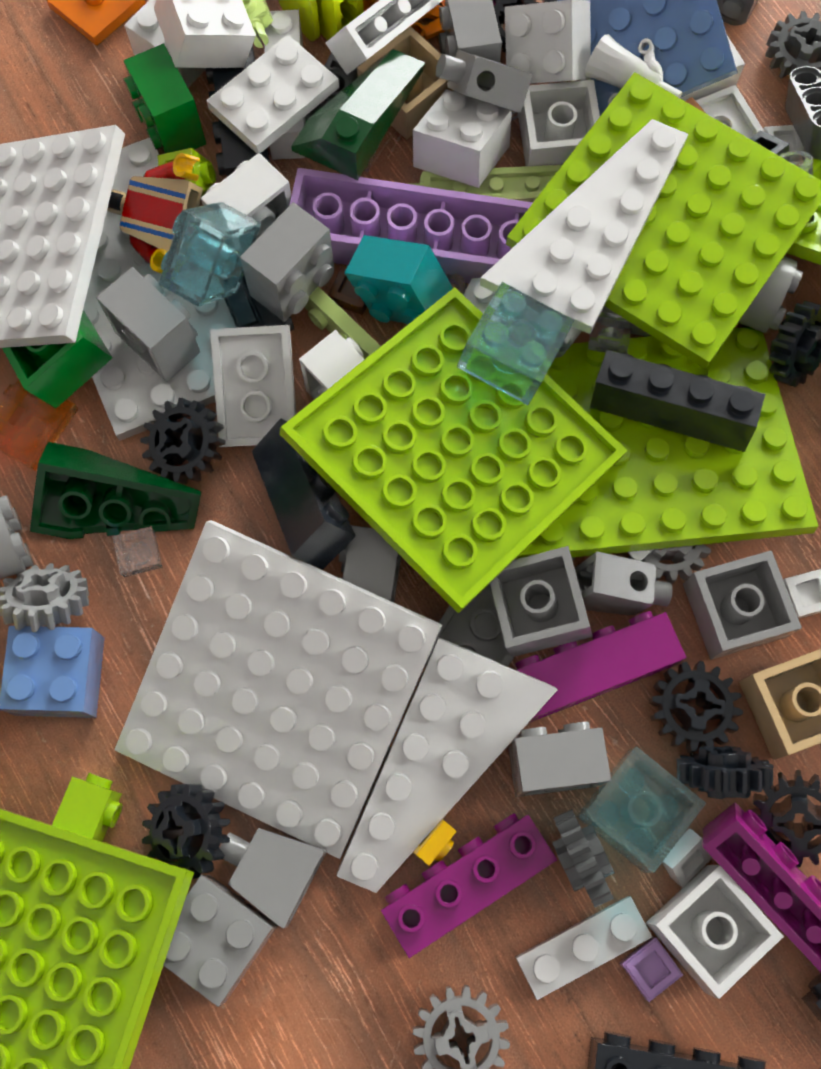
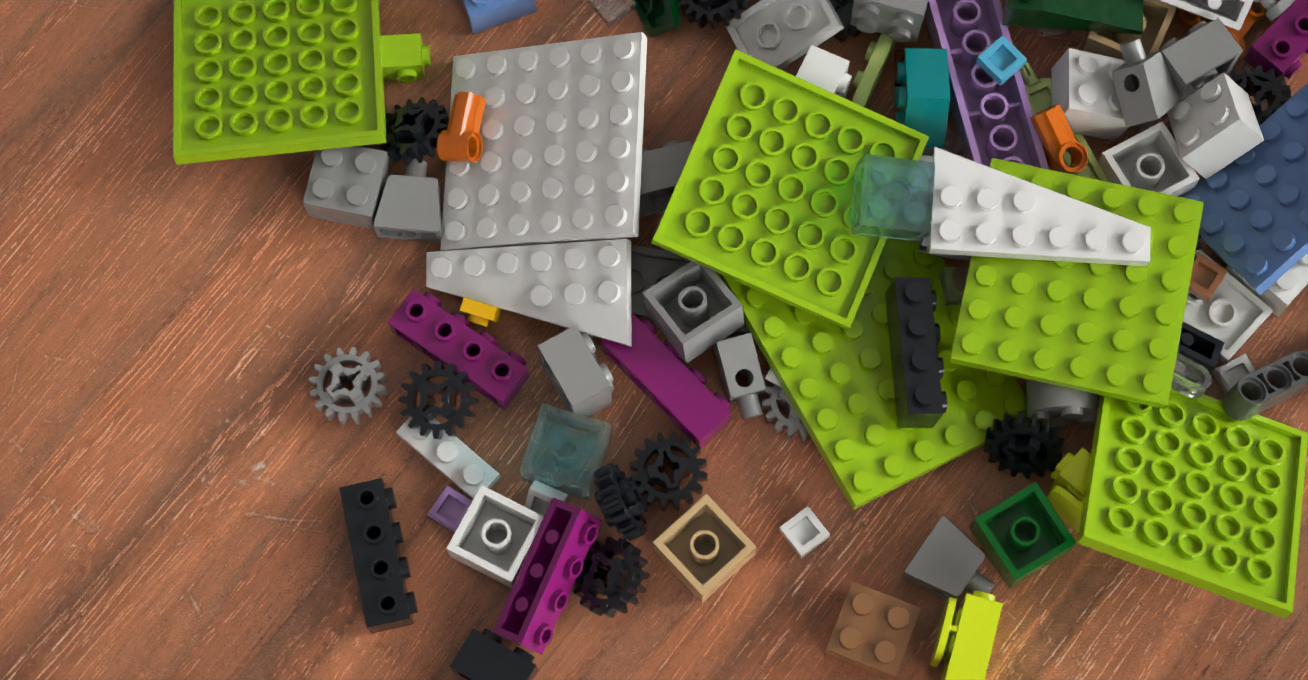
camera: 70 degrees right, 0 degrees up
black brick [251,418,356,570] -> none
dark grey gear [552,809,615,907] -> none
white piece [585,34,682,104] -> none
light grey brick [683,550,802,660] -> none
none -> black gear [399,361,478,440]
none -> orange piece [437,91,486,163]
none -> medium azure plate [976,35,1027,86]
none -> orange piece [1030,104,1089,174]

